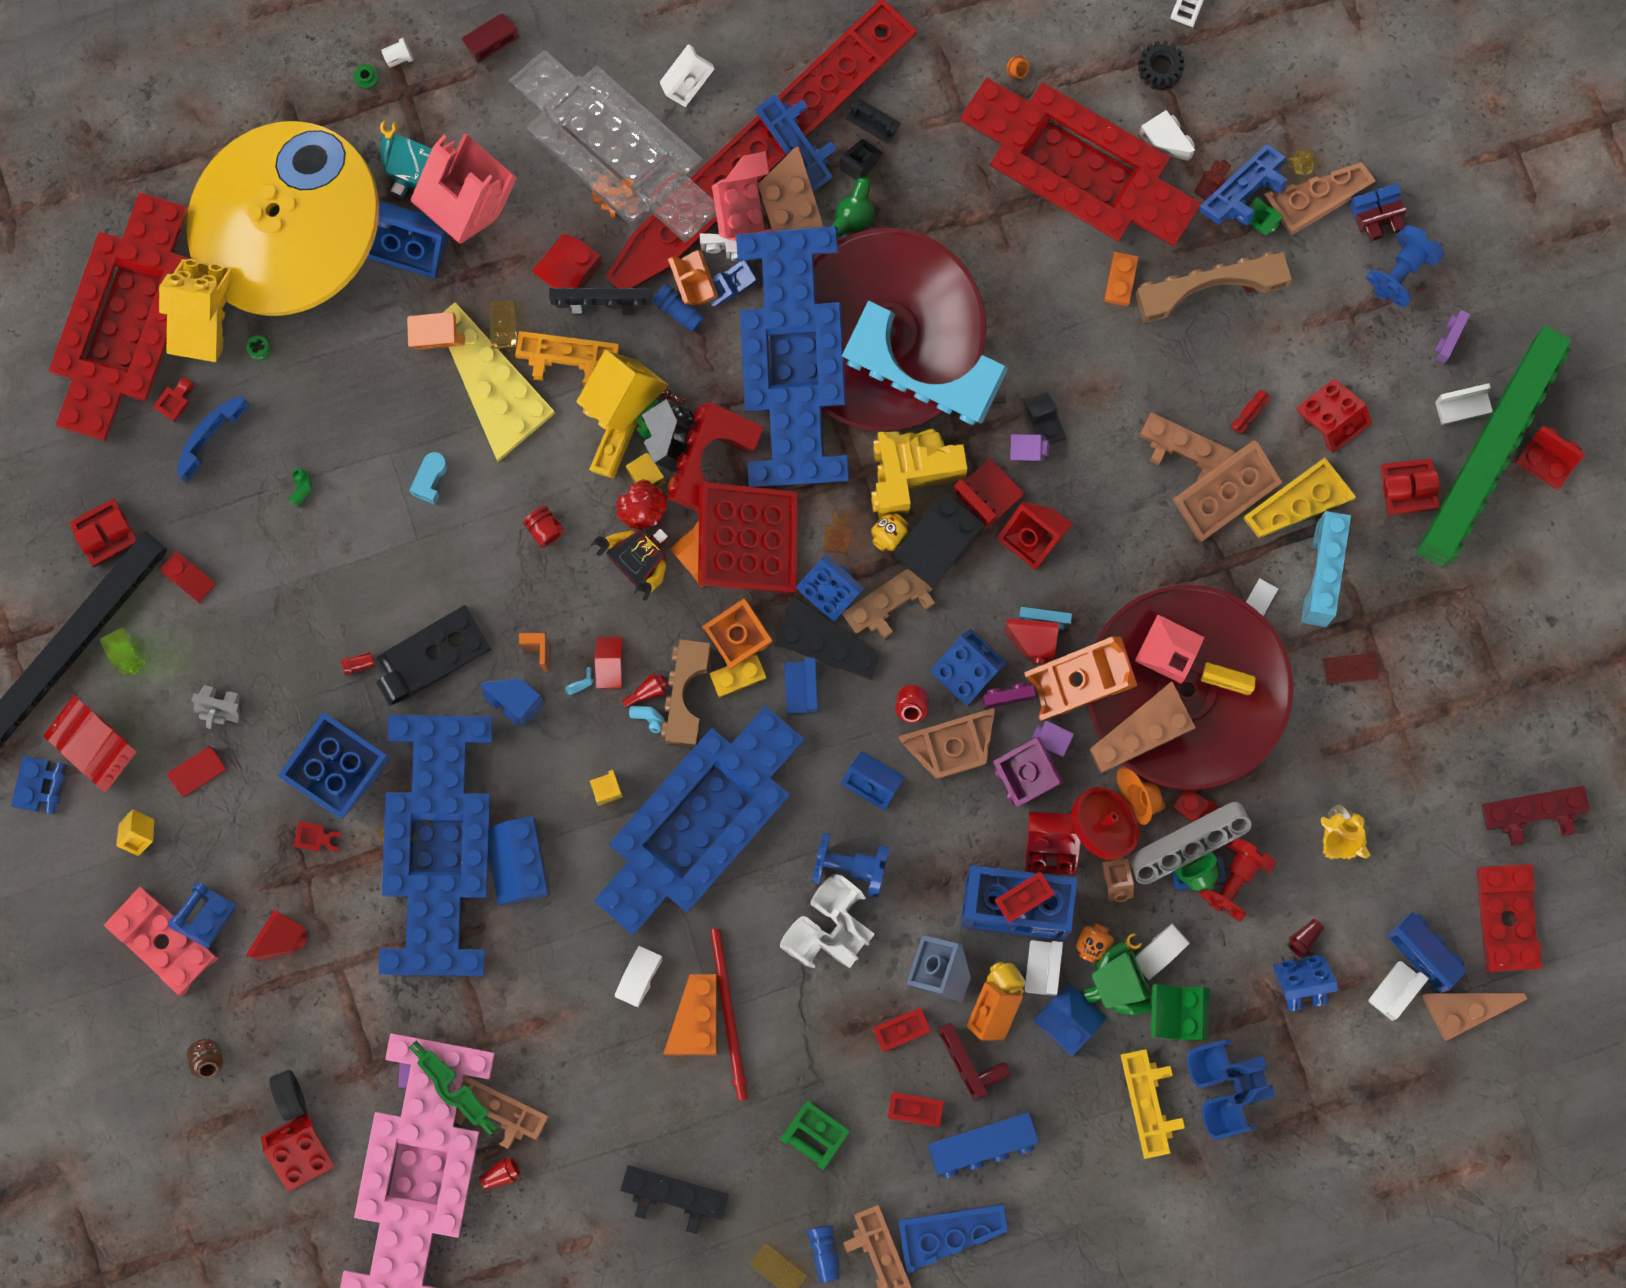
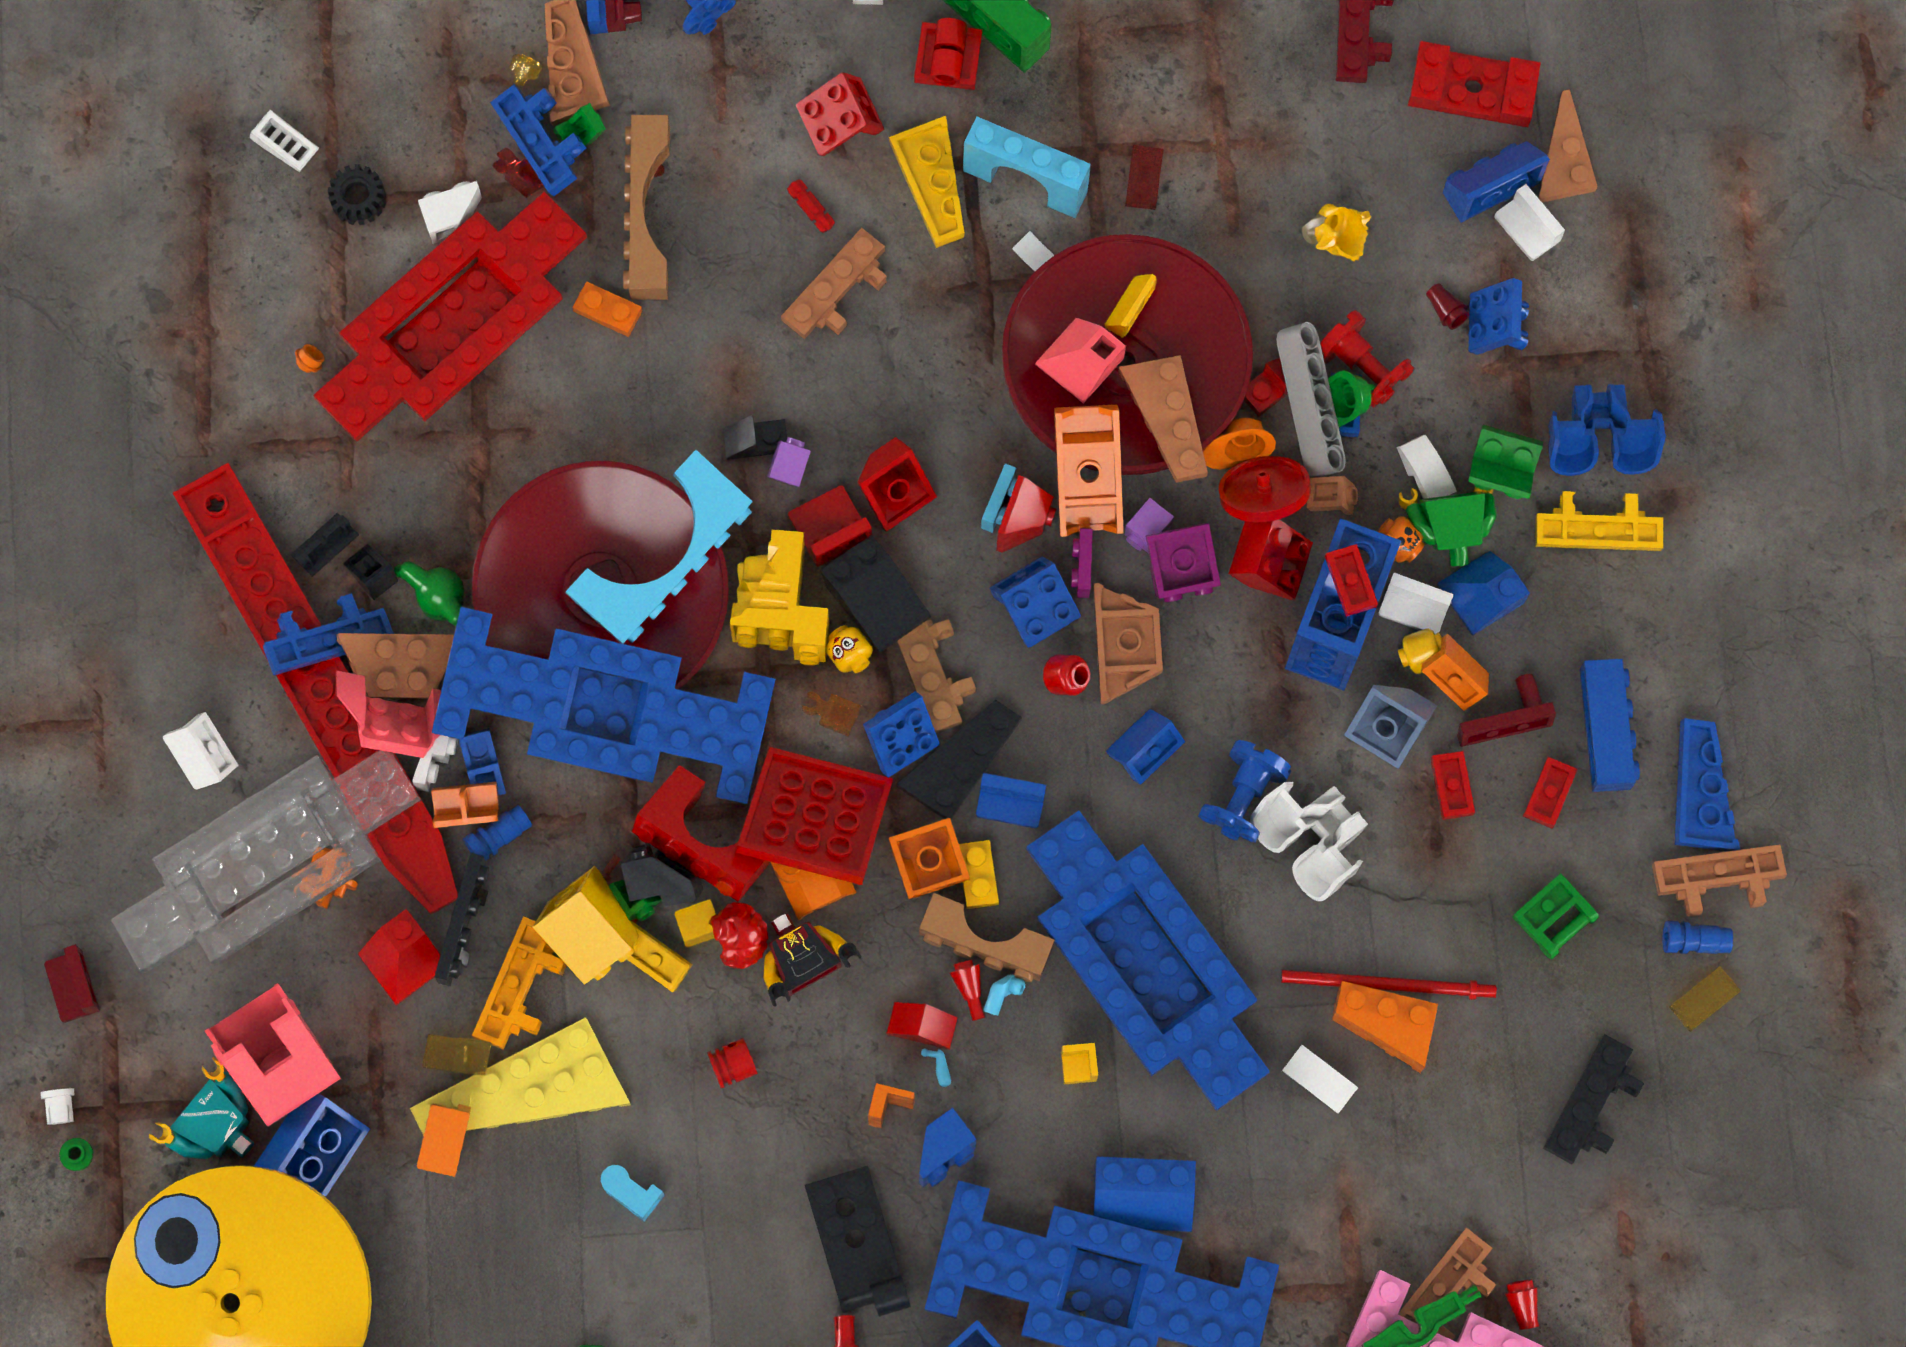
camera: 80 degrees left, 5 degrees down
nougat plate [1172,440,1282,542] -> none

